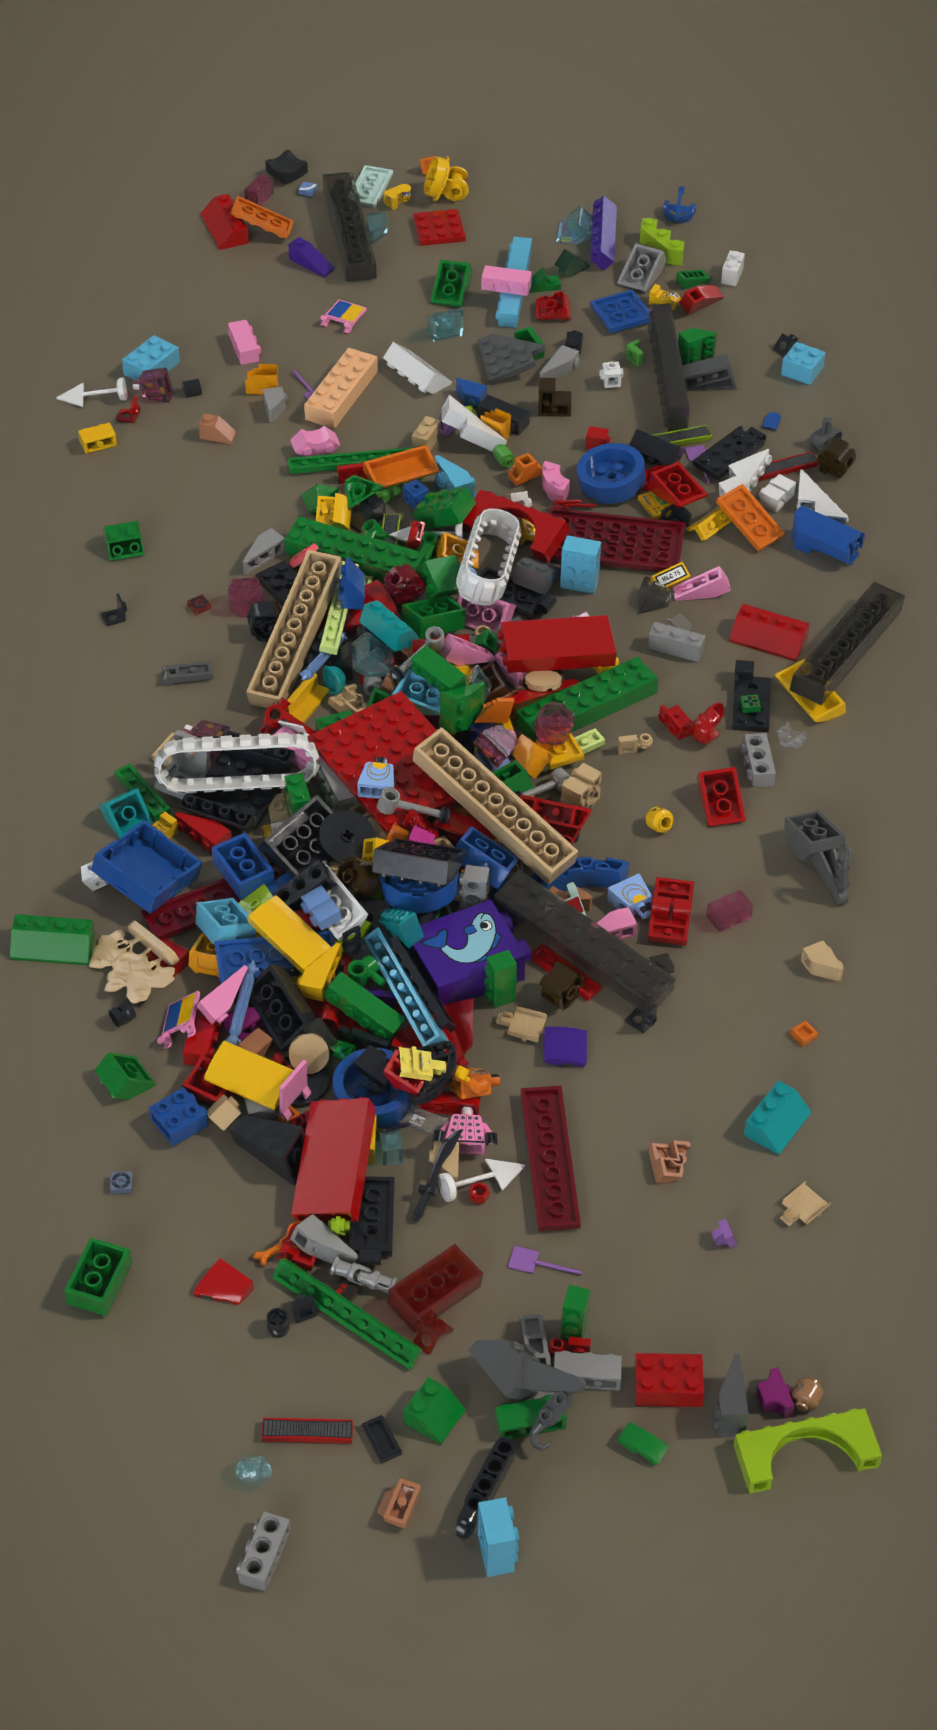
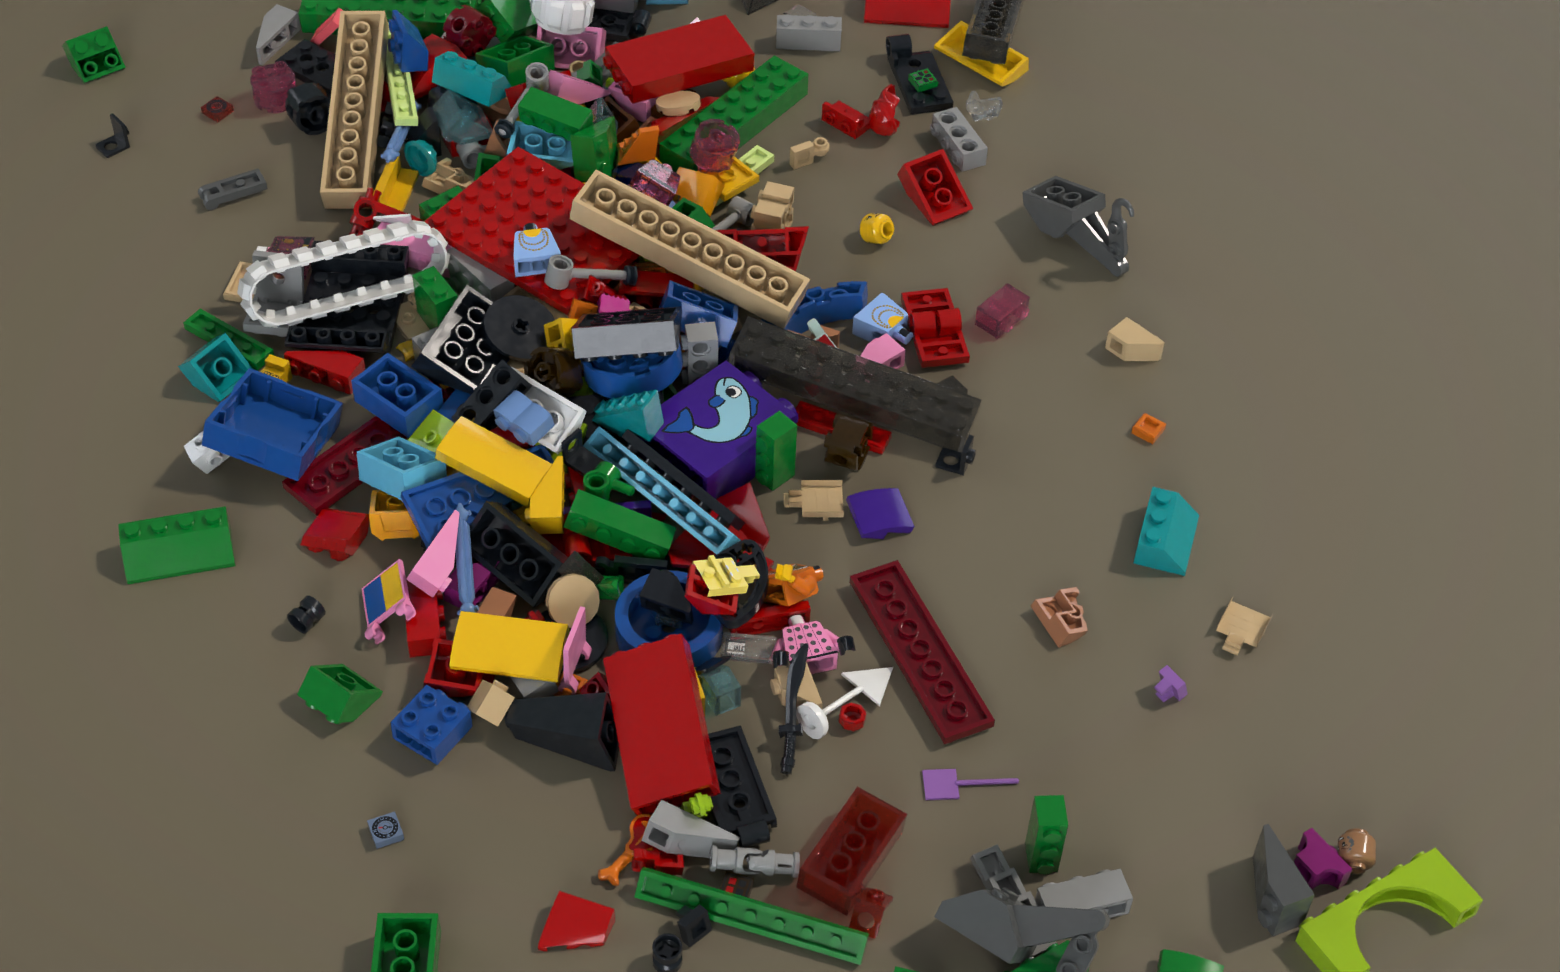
camera: 20 degrees left, 0 degrees up
tan plant [89,920,179,1003] -> none
red plate [548,1337,591,1355] -> none
red brick [634,1353,704,1407] -> none

